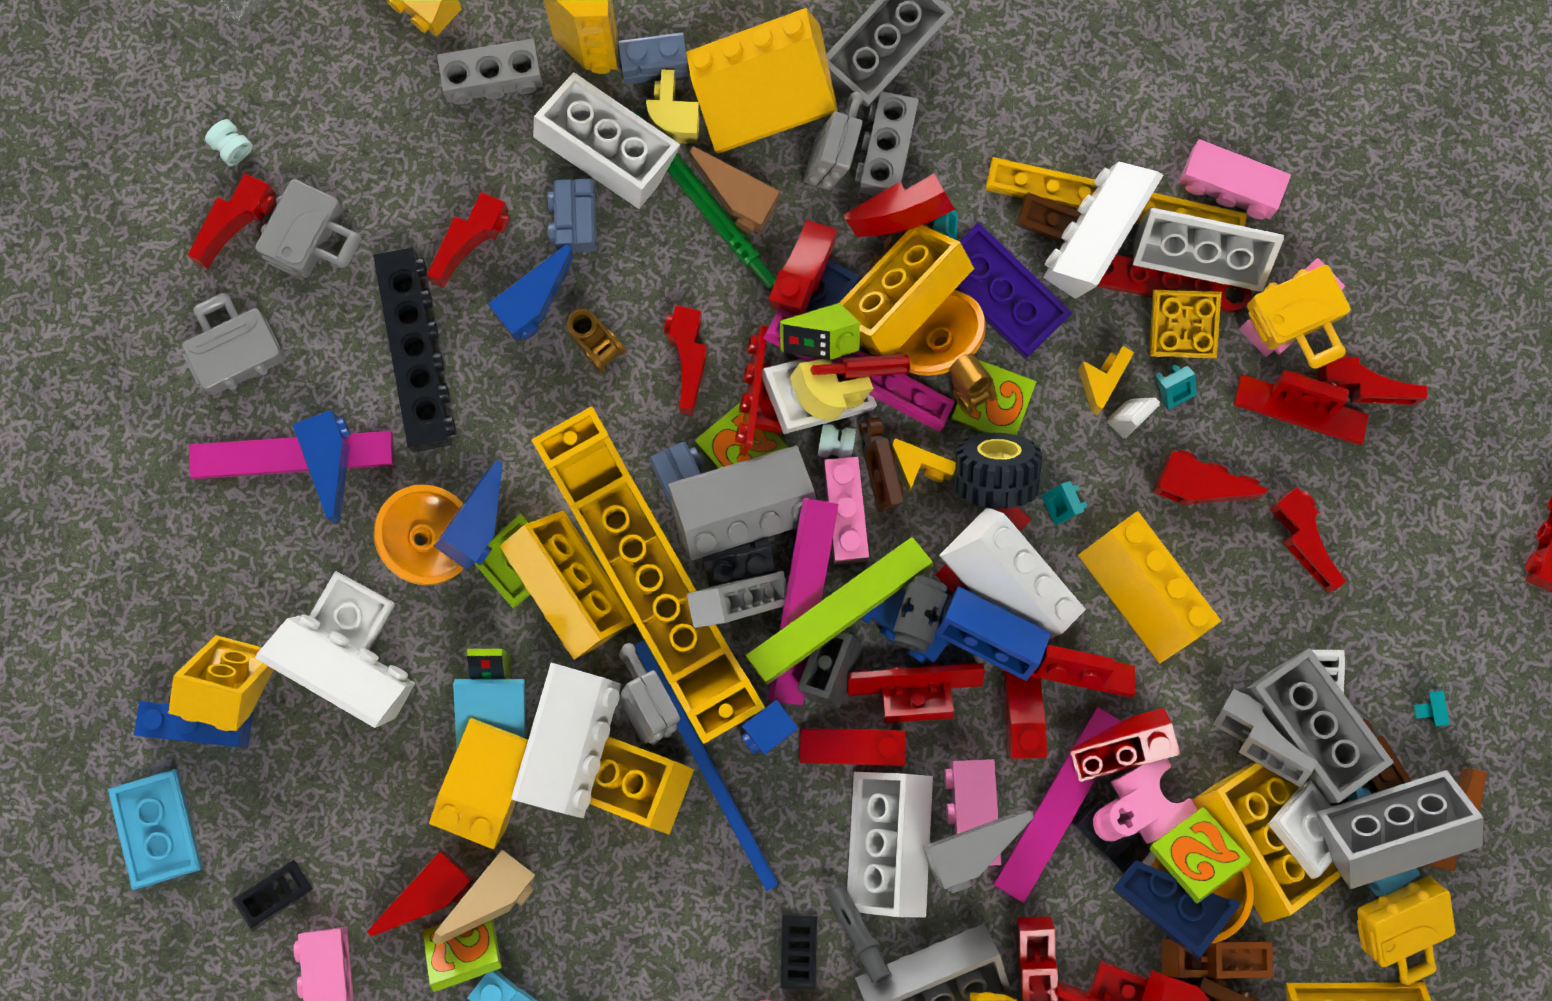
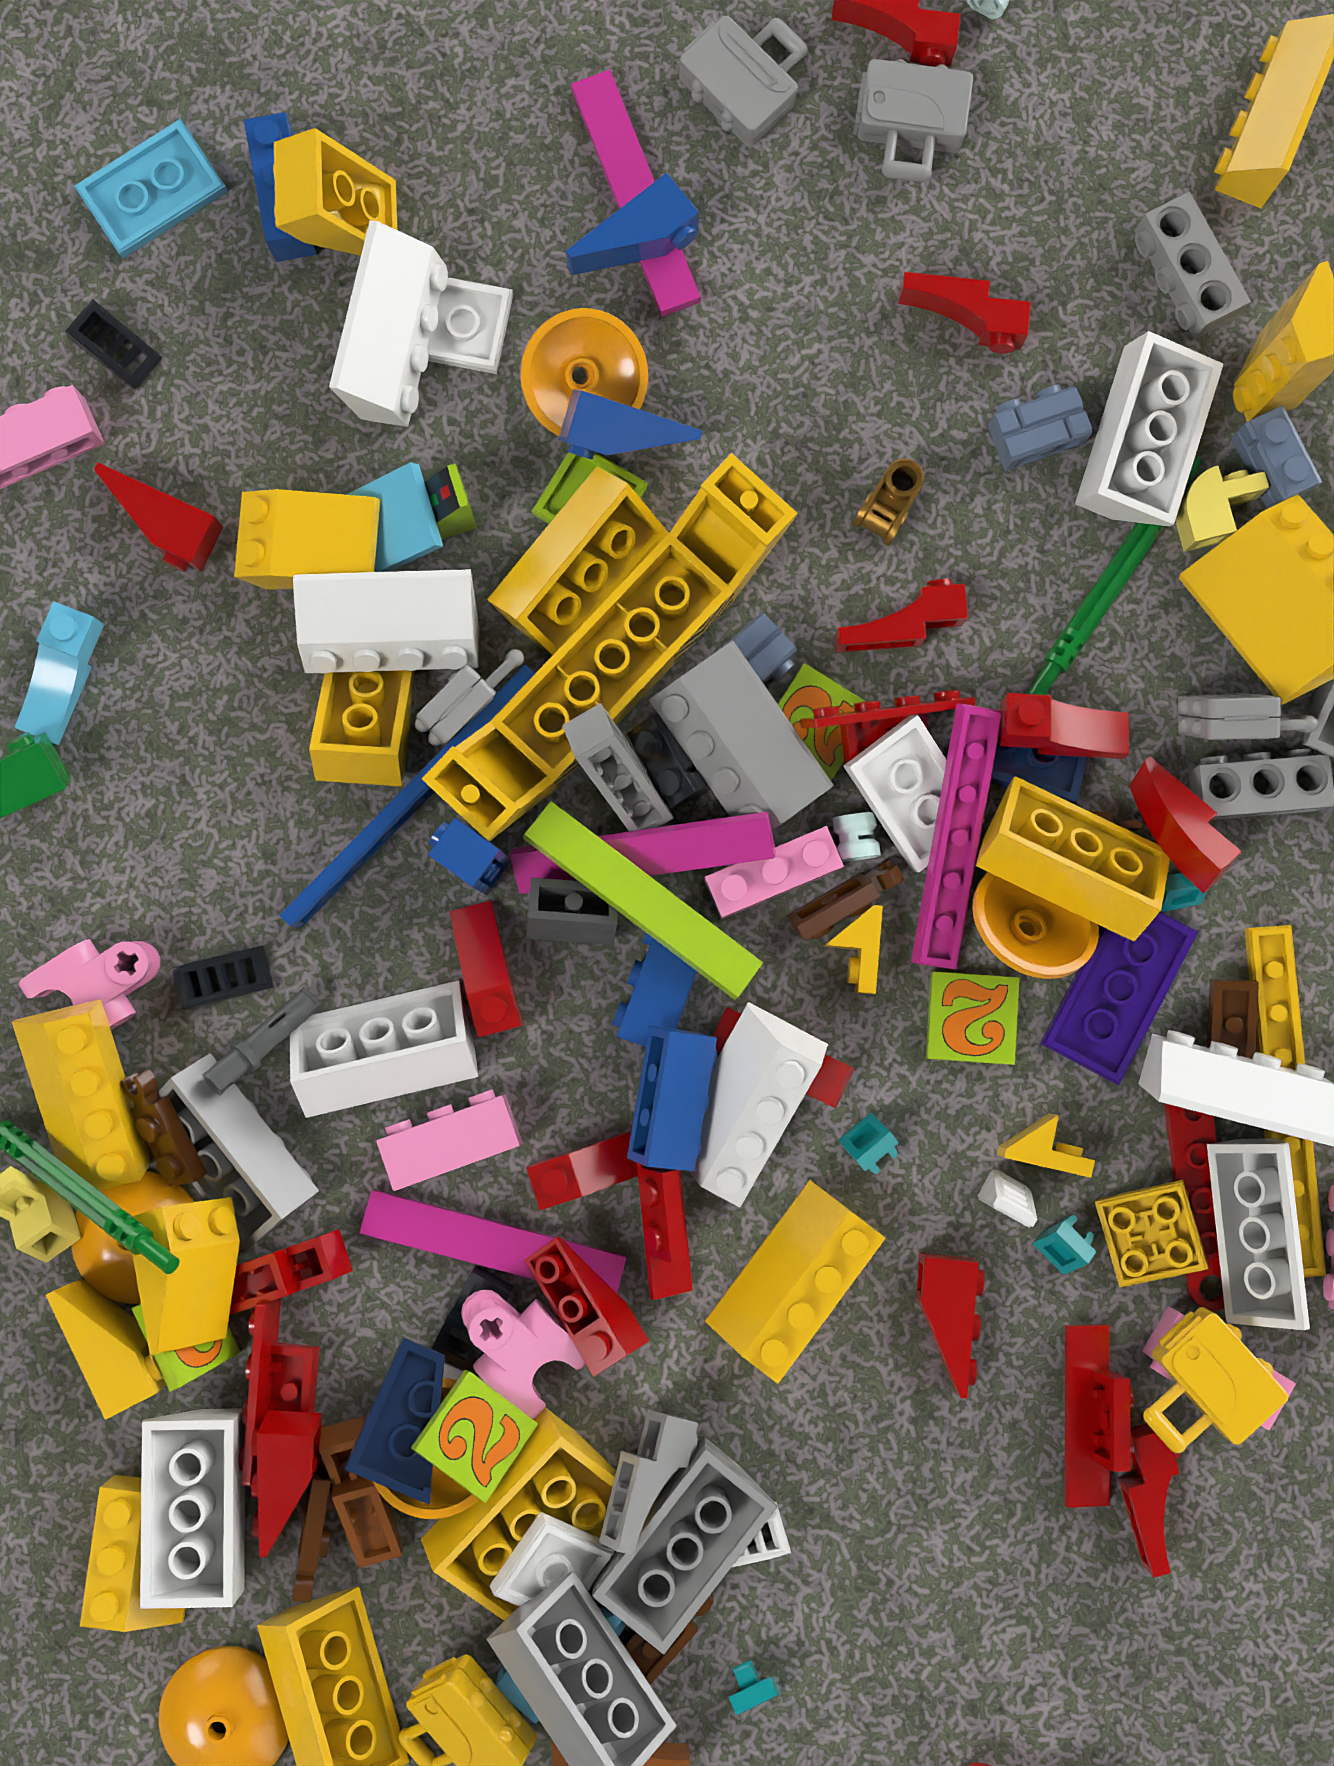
camera: 75 degrees right, 5 degrees up
black brick [373,247,456,453] -> none
lime tile [422,919,502,992] -> none
tan slope [432,850,535,945] -> none
blue slope [488,244,574,342] -> none
medium nougat slope [690,146,780,234] -> none
lime slope [780,303,860,360] -> none
light yellow brick [790,359,873,421] -> none
red axle [811,354,910,378] -> none
red bracket [847,662,985,723] -> none
dark grey piece [893,576,948,653] -> none
light grey slope [923,810,1034,893] -> none
pearl gold piece [950,353,997,416] -> none
black wheel [955,433,1042,509] -> none
red slope [1269,487,1347,593] -> none

